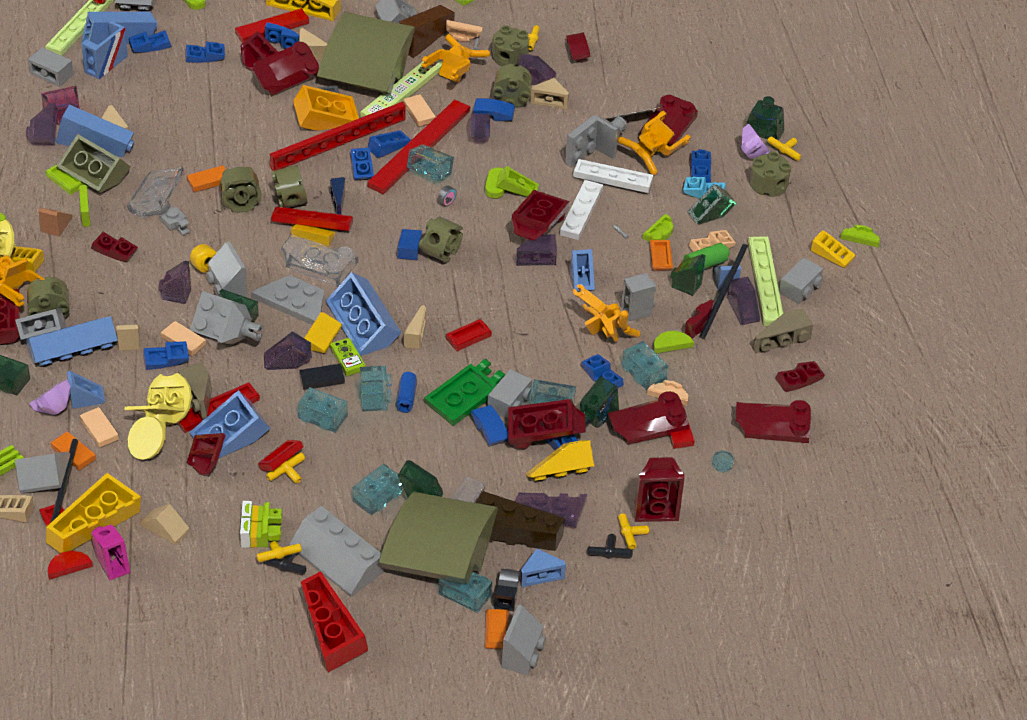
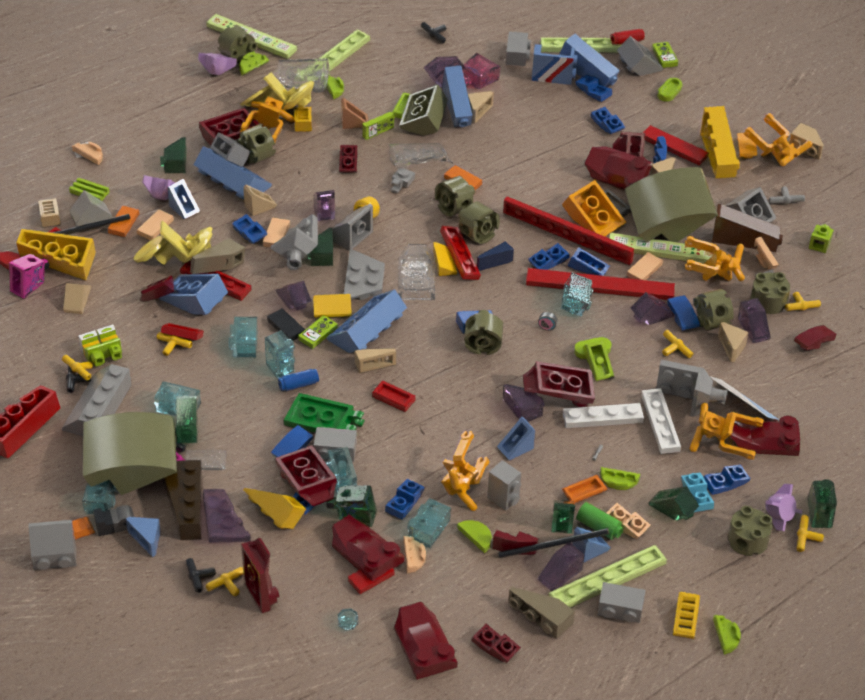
camera: 65 degrees right, 0 degrees up
none -> yellow piece [662,330,693,358]

